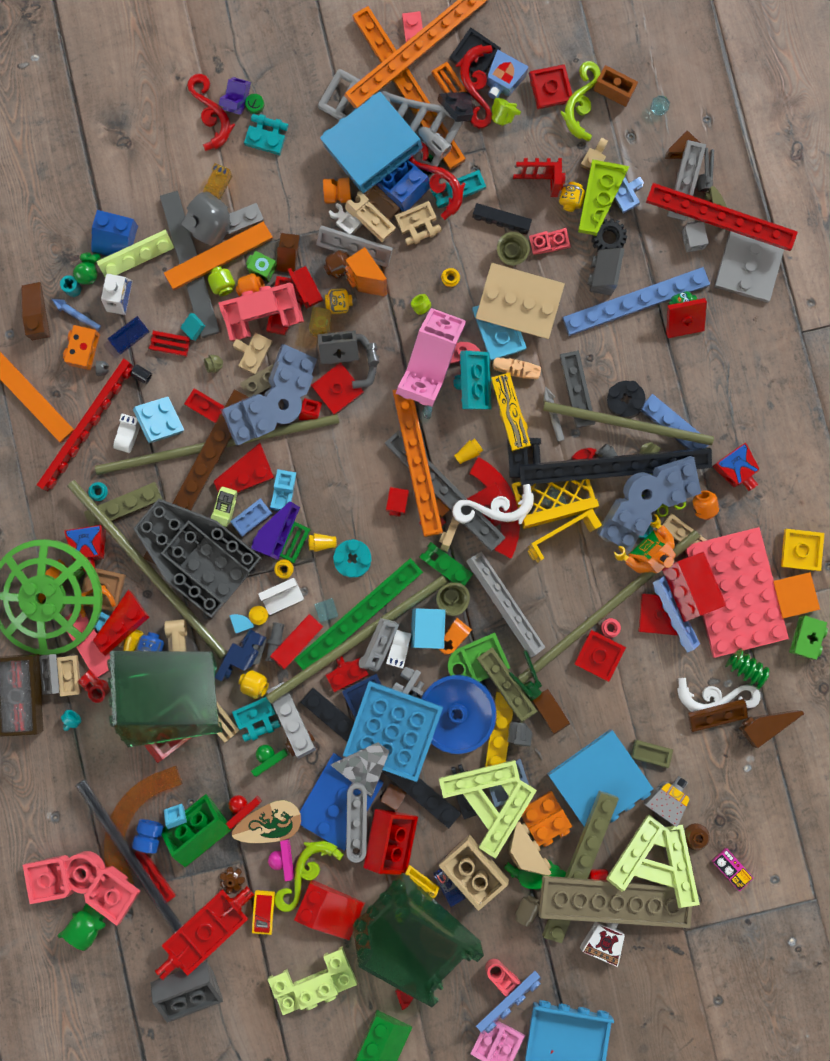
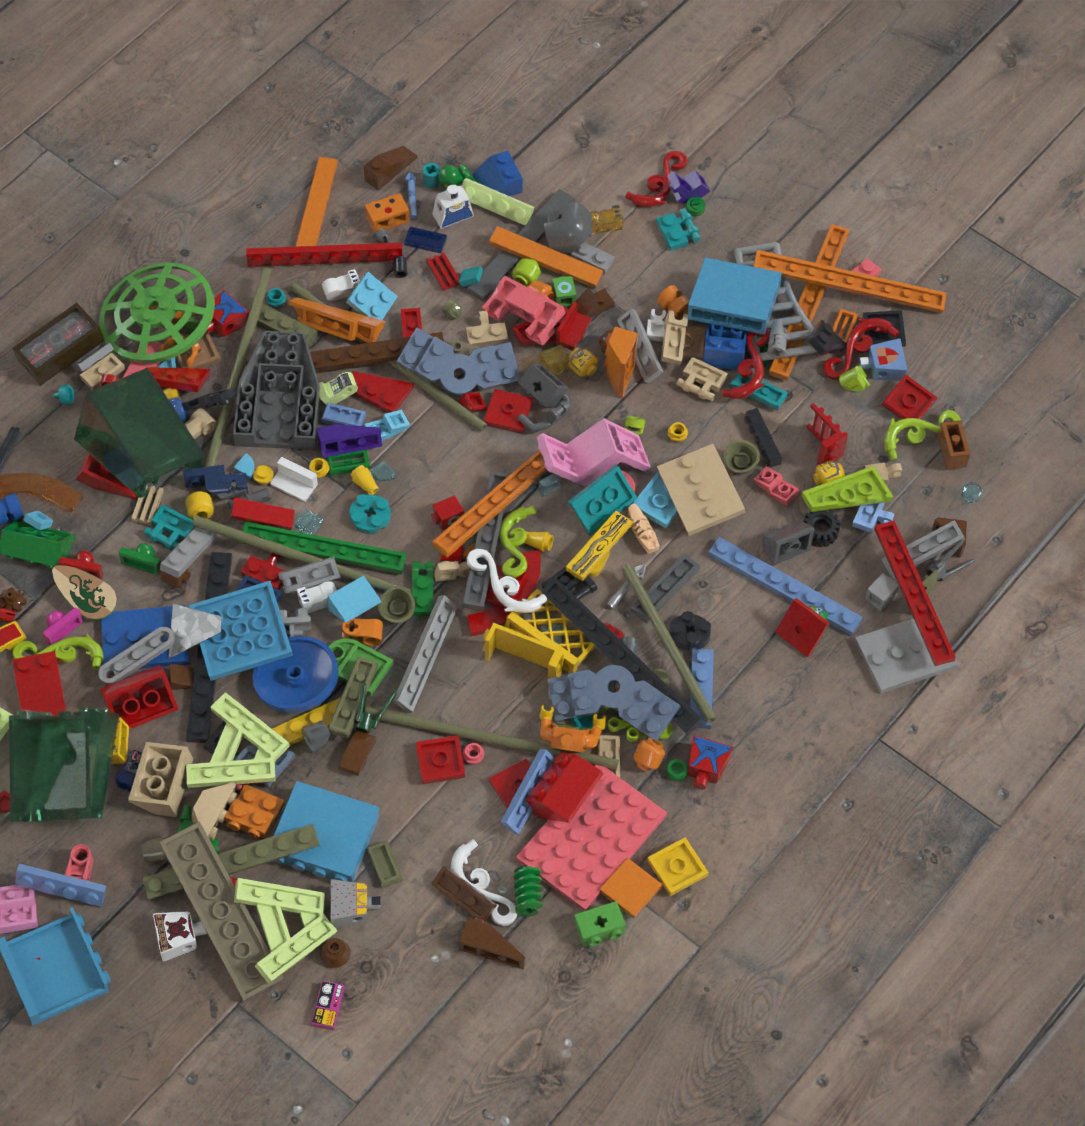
camera: 55 degrees right, 25 degrees down
none -> black wing [182,388,237,411]
none -> orange wedge [288,298,385,343]
none -> clear light blue tile [369,461,397,482]
none -> lime plant [499,506,536,578]
none -> green tile [666,759,688,782]

